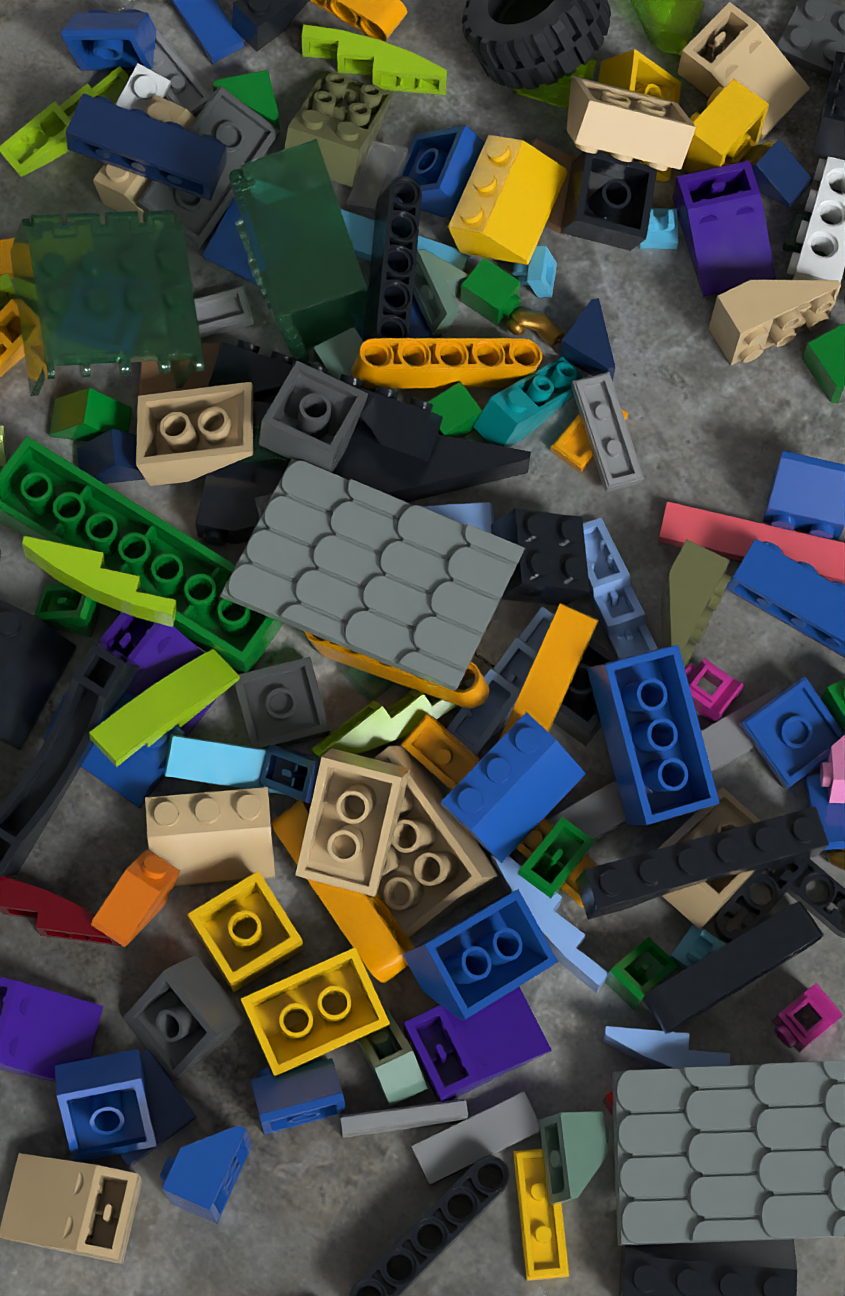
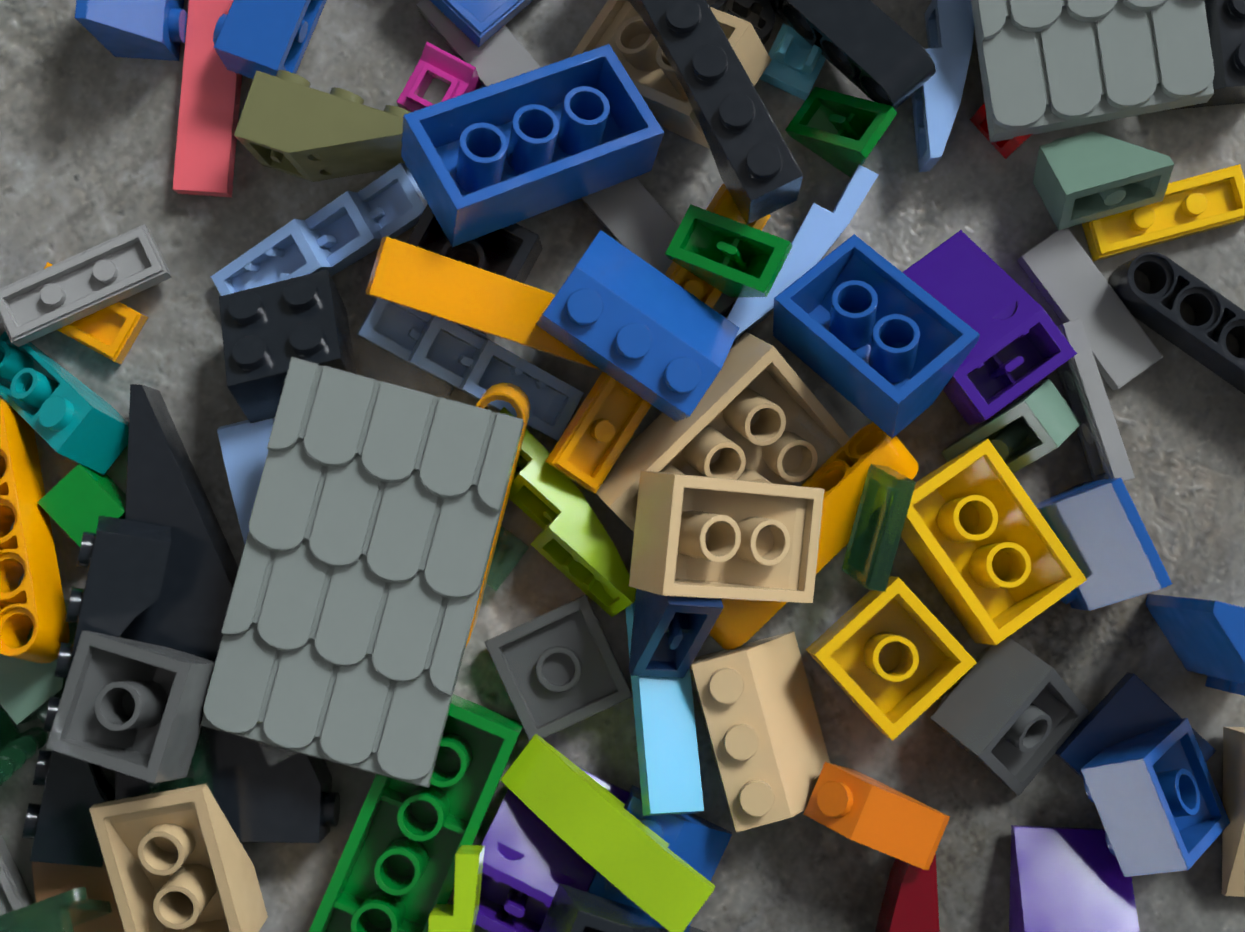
camera: 100 degrees left, 15 degrees up
none -> clear green tile [842,464,916,592]

